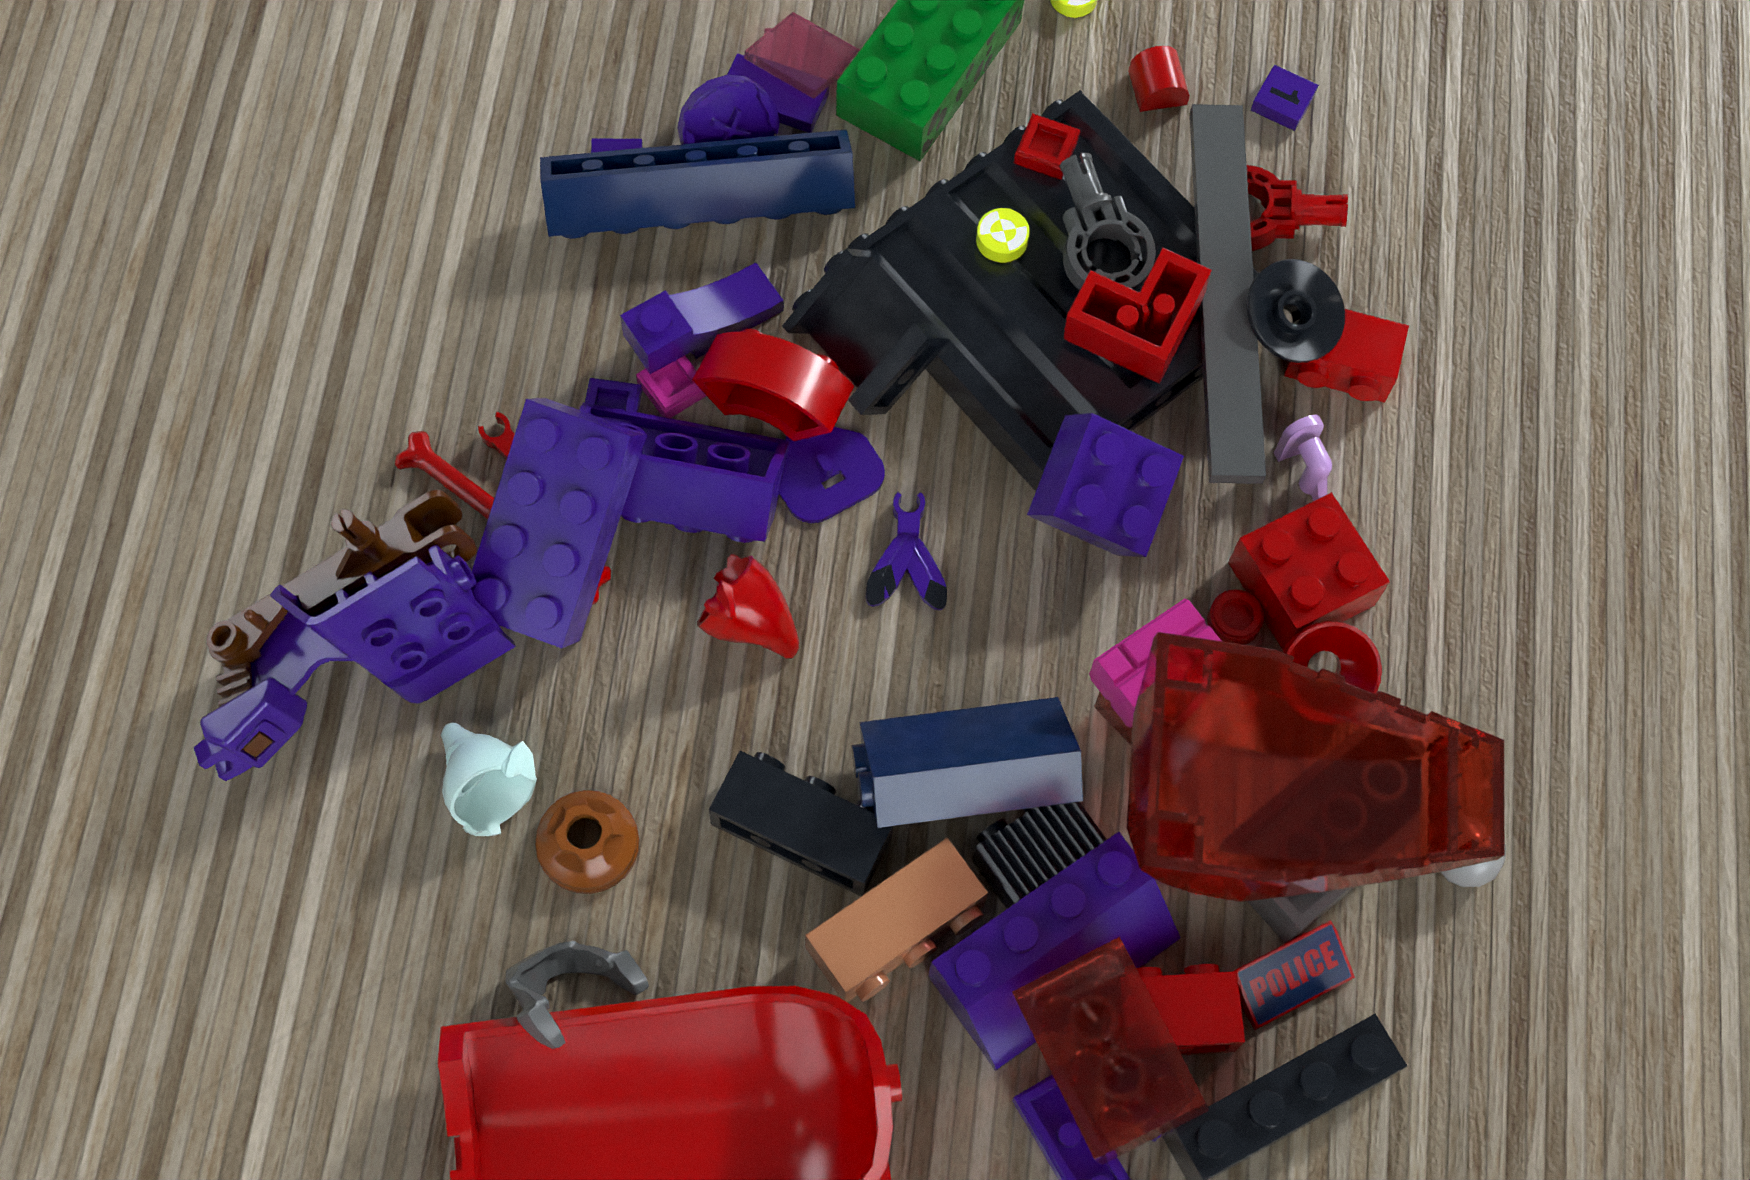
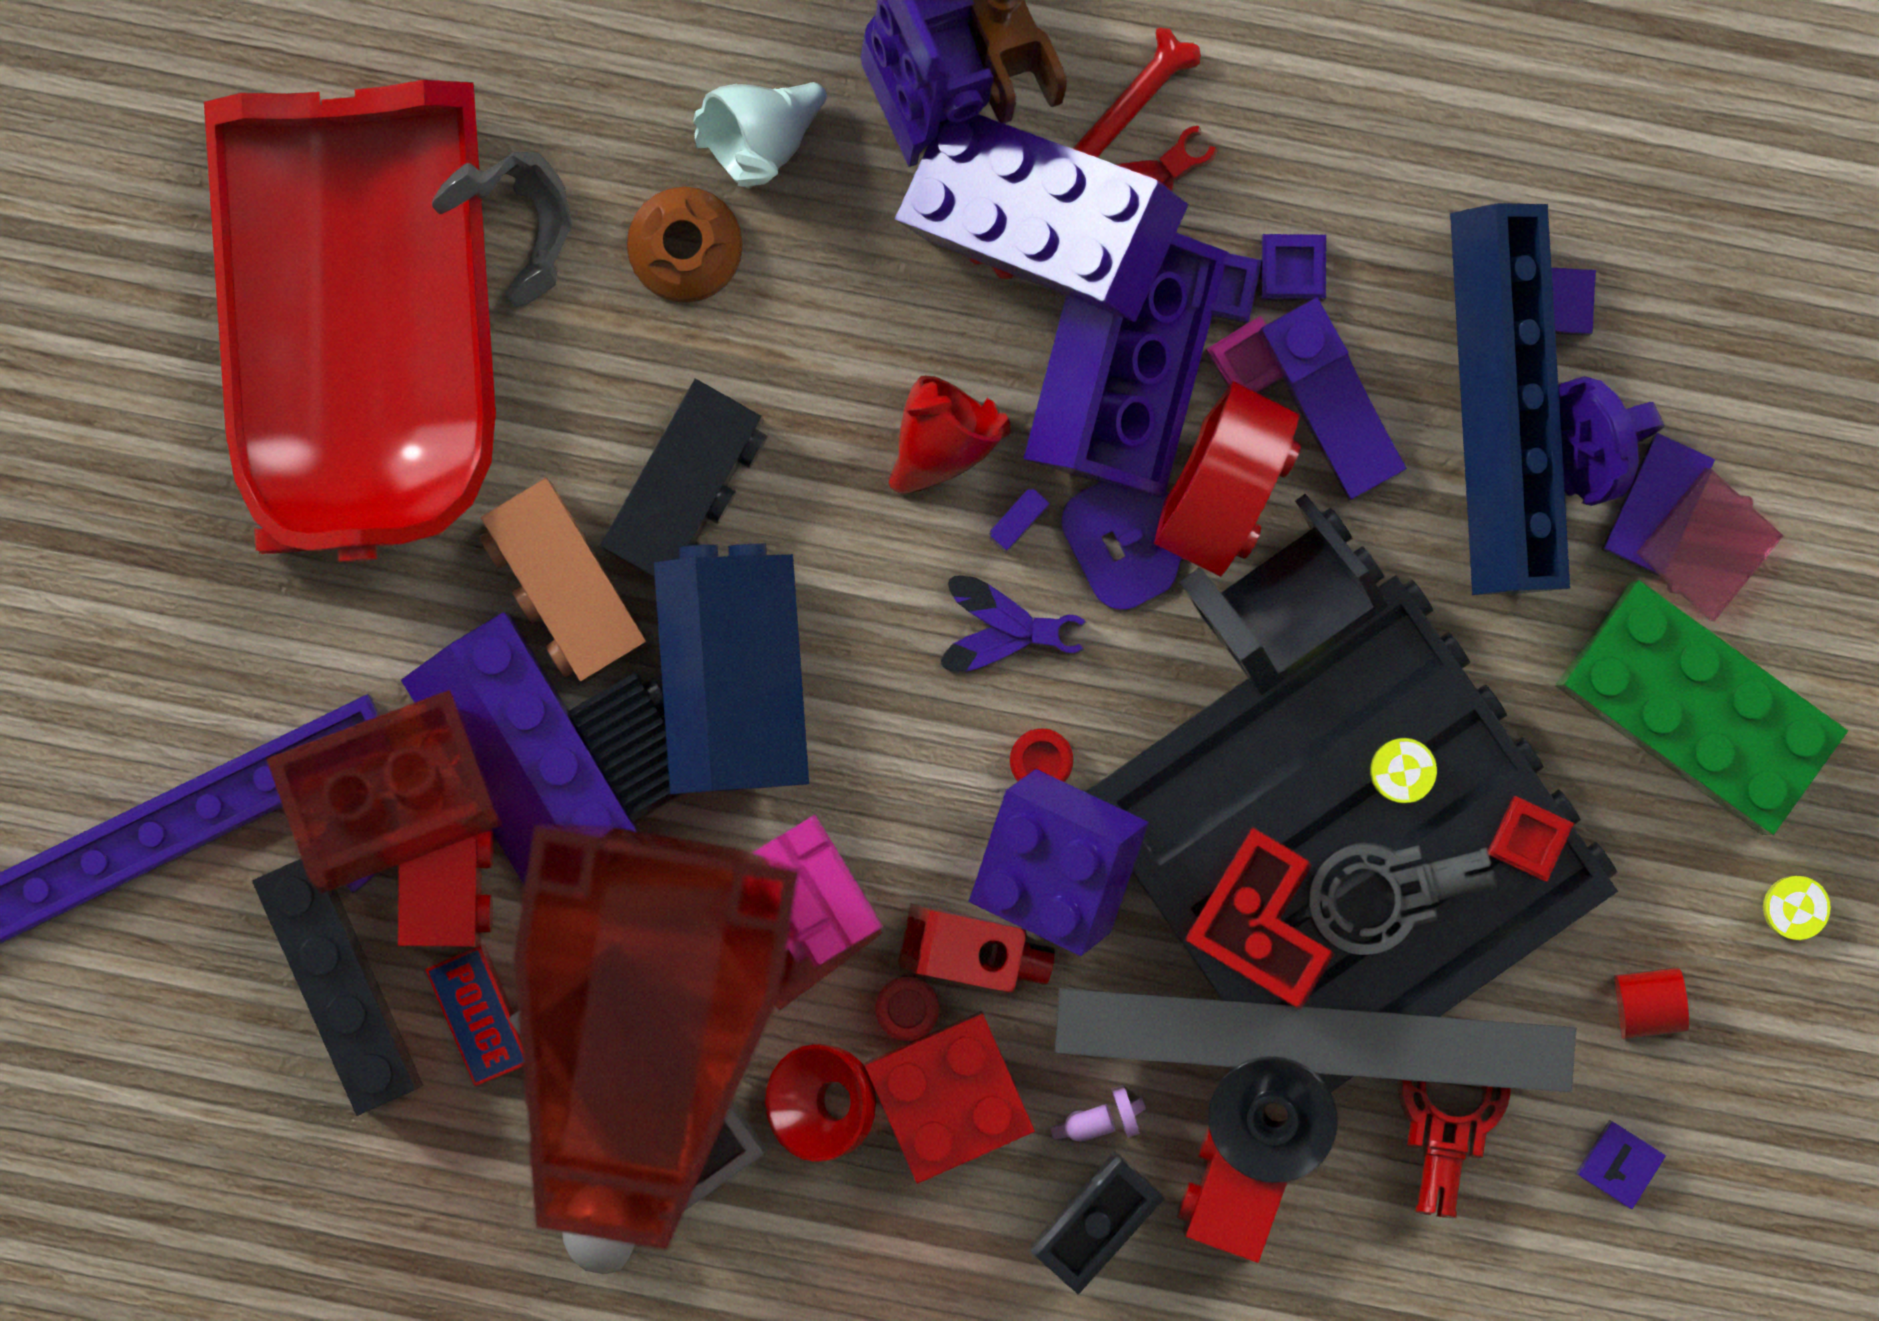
camera: 105 degrees right, 20 degrees up
none -> red torso [898,903,1055,993]
none -> dark purple tile [989,488,1050,553]
none -> red tile [1010,728,1074,782]
none -> black brick [1029,1151,1165,1295]
none -> dark purple tile [1261,234,1326,300]

